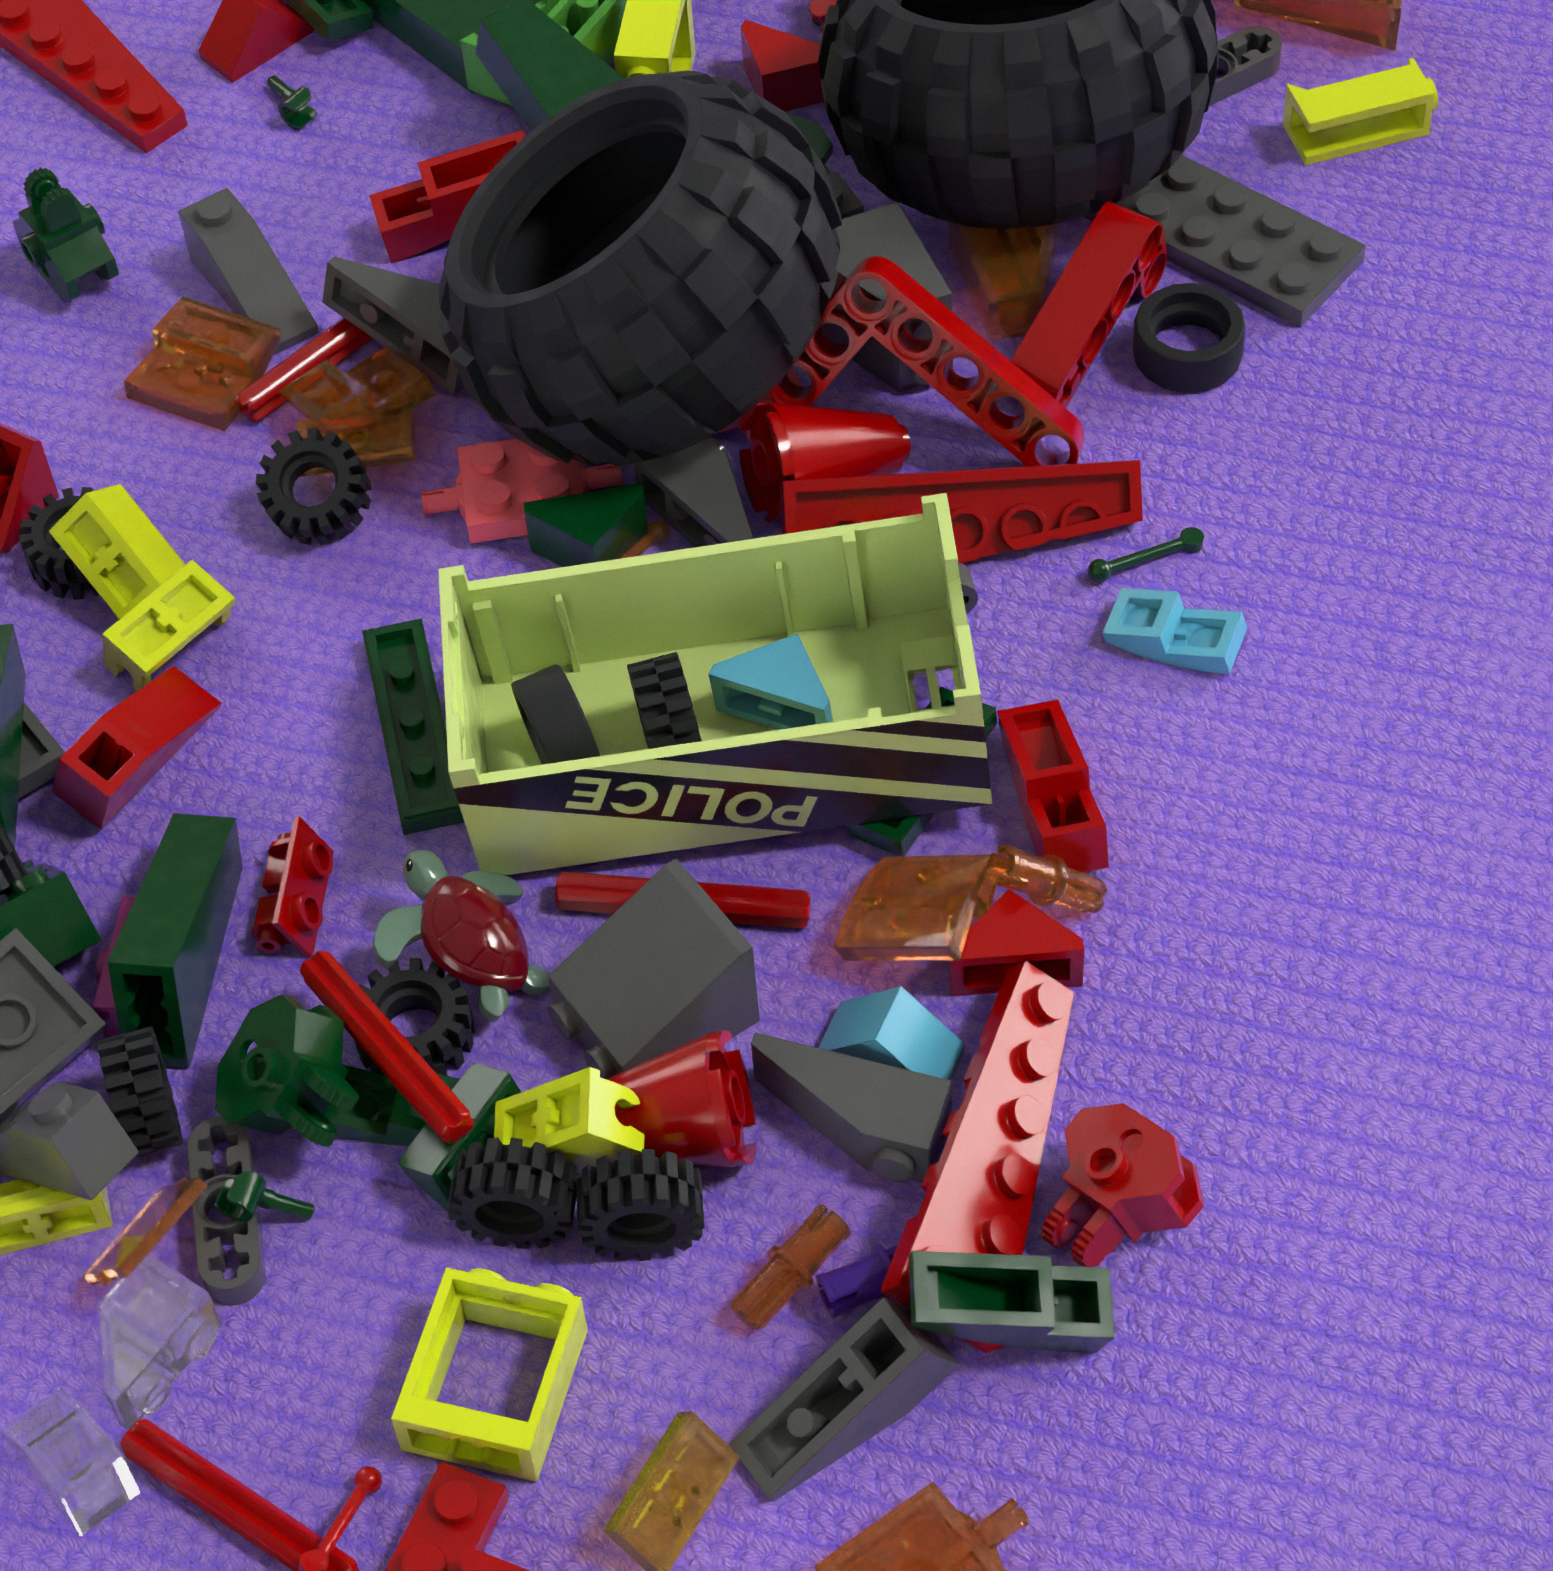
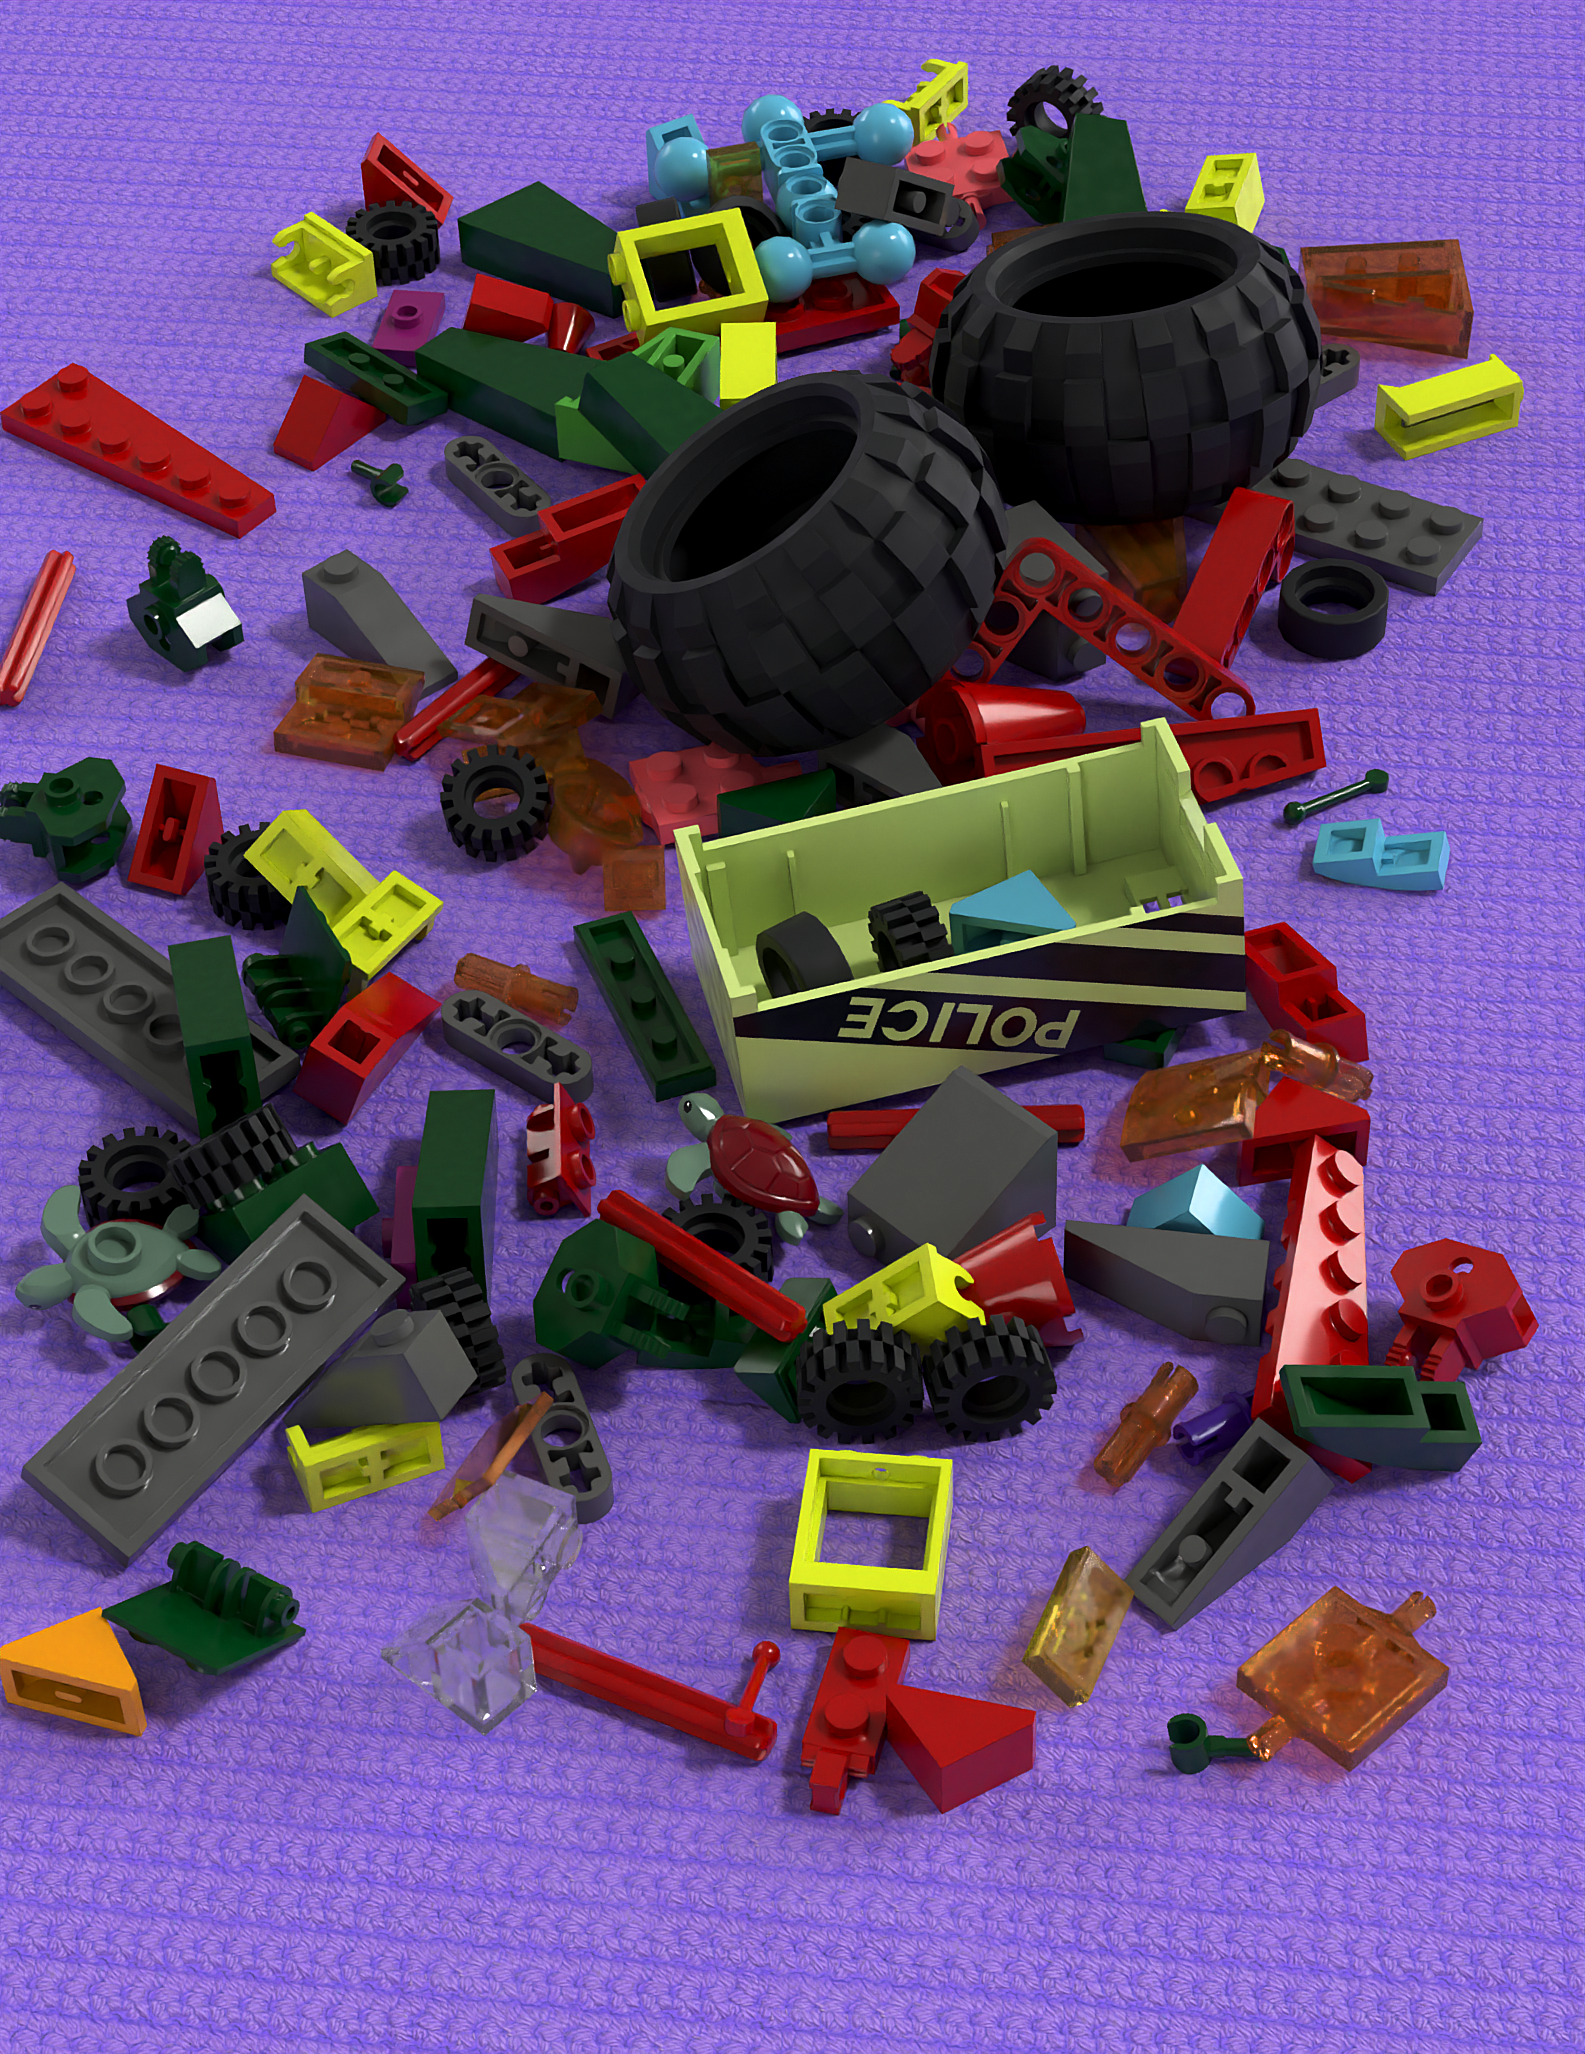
camera: 10 degrees left, 10 degrees down
dark green hand [215,1171,314,1222] -> none
none -> dark green hinge [241,886,352,1049]
none -> dark grey beam [441,990,594,1104]
none -> dark grey beam [444,436,551,538]
none -> clear orange axle [454,953,579,1026]
none -> clear orange piece [548,755,644,875]
none -> clear orange tile [602,845,667,911]

